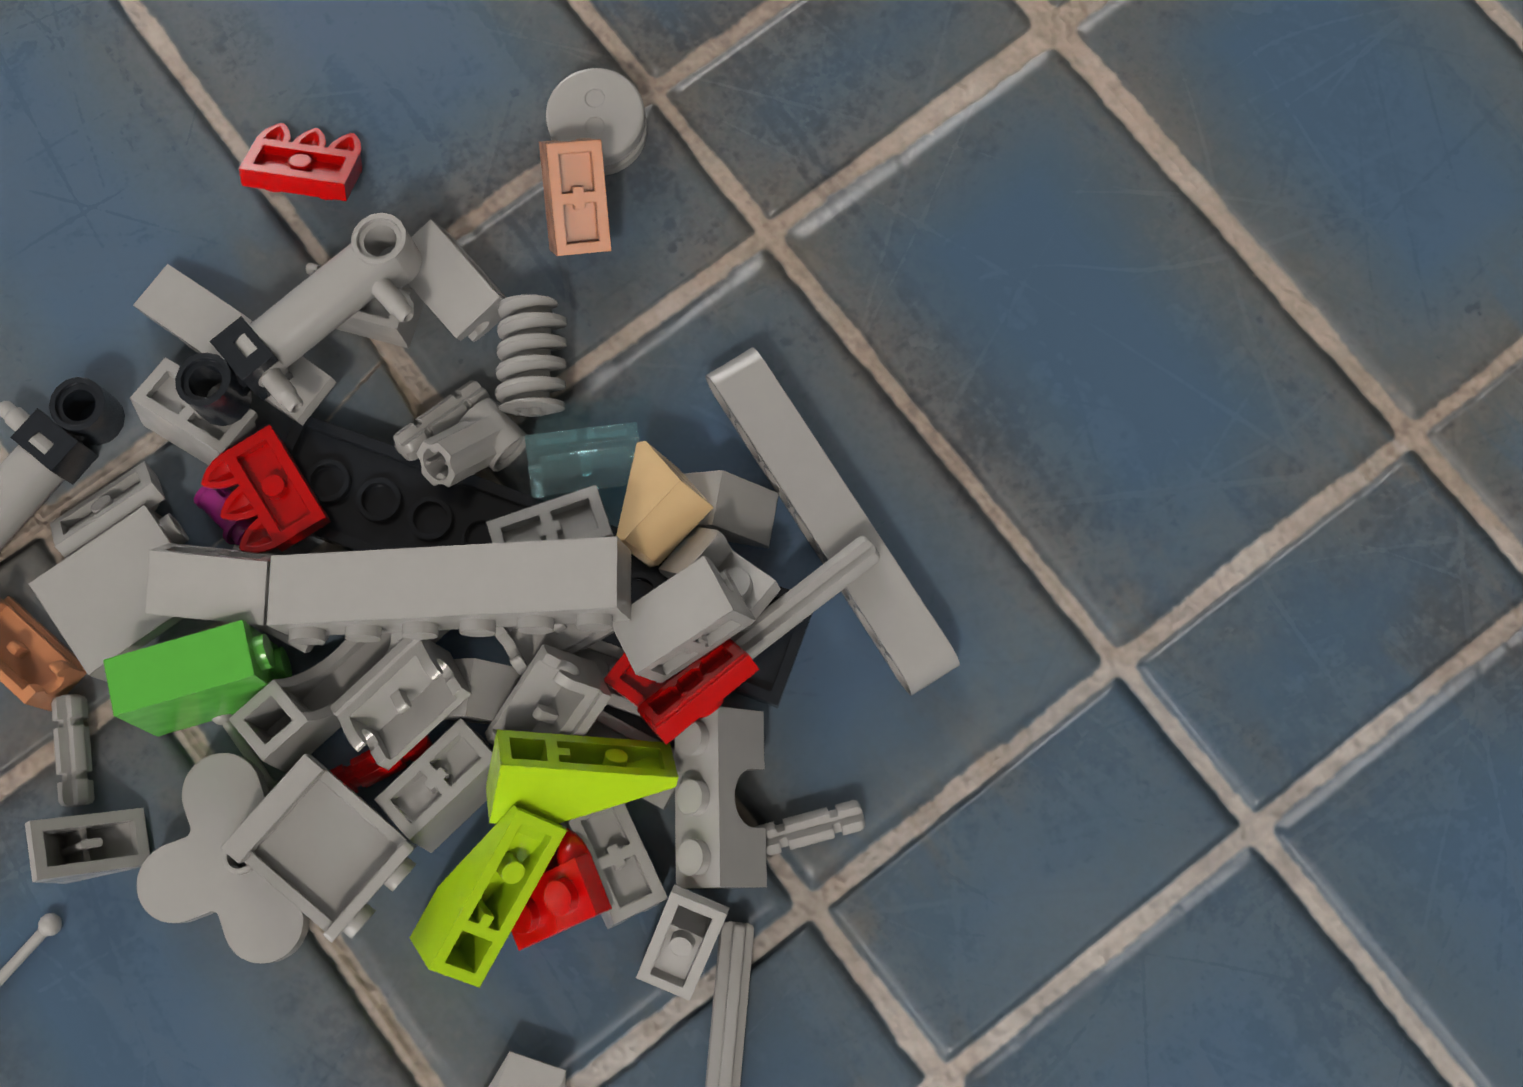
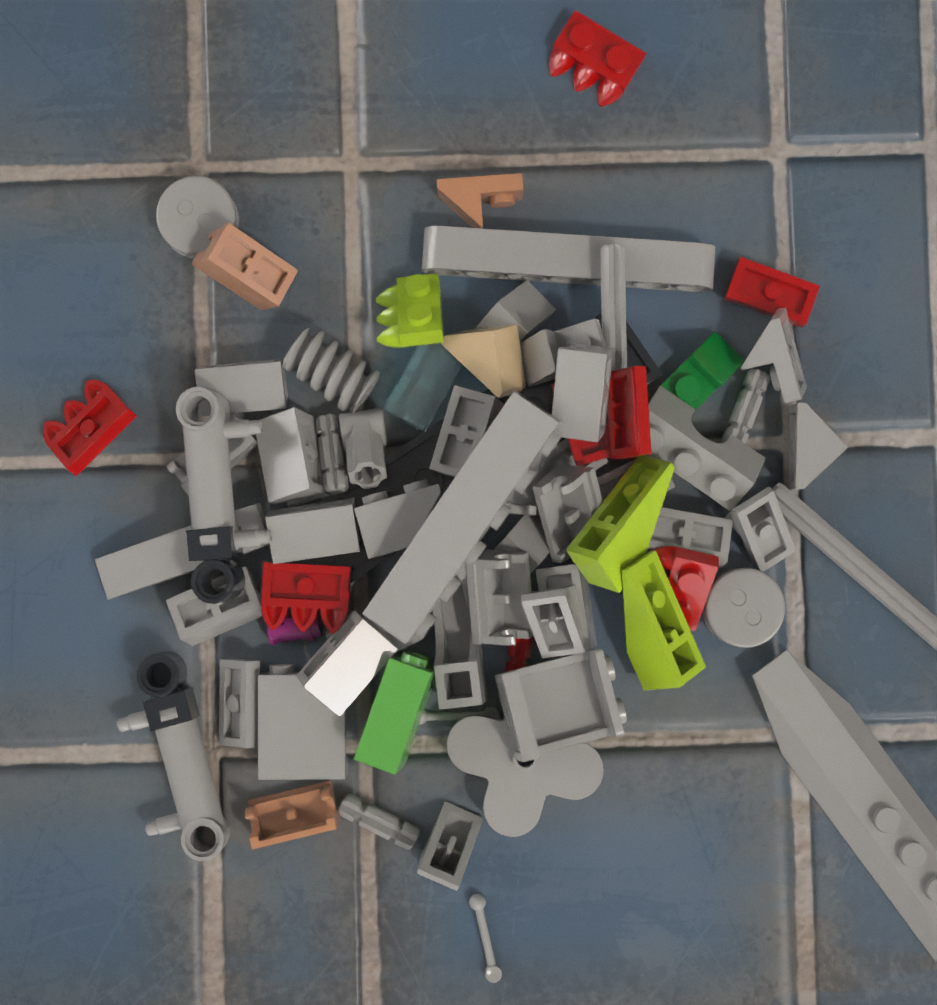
camera: 55 degrees left, 10 degrees up
none -> light grey hinge [256,407,330,507]
none -> light grey hinge [265,498,360,564]
none -> light grey slope [354,479,442,559]
none -> lime plate [376,273,444,347]
none -> nougat slope [437,173,523,229]
none -> light grey slope [521,585,585,659]
none -> red plate [549,10,647,107]
none -> green slope [655,331,745,412]
none -> light grey head [702,568,785,648]
none -> red plate [723,257,820,328]
none -> light grey slope [741,307,807,403]
none -> light grey slope [787,403,848,491]

